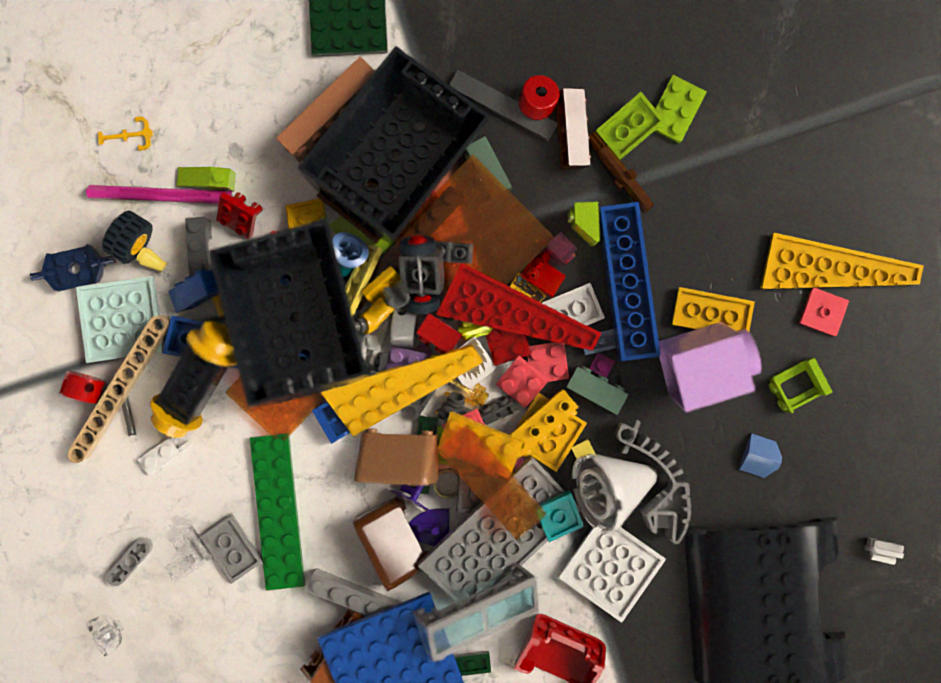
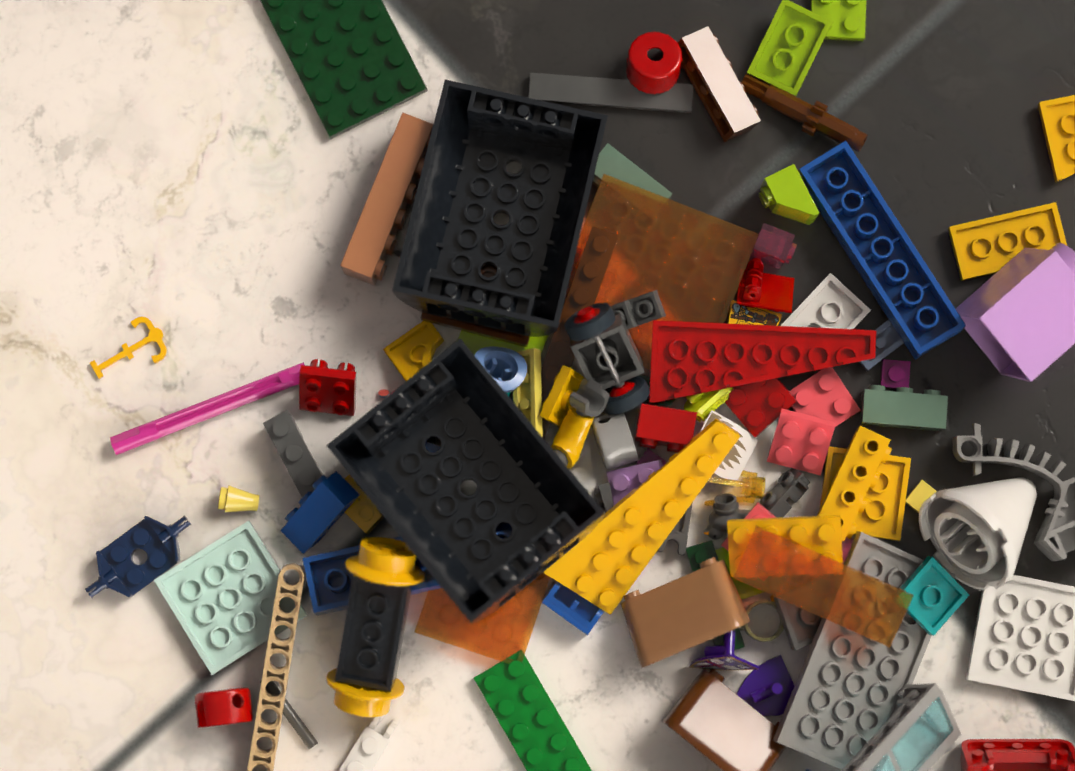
camera: 20 degrees left, 5 degrees down
black wheel [102,210,153,264] -> none
lime slope [176,167,236,192] -> none

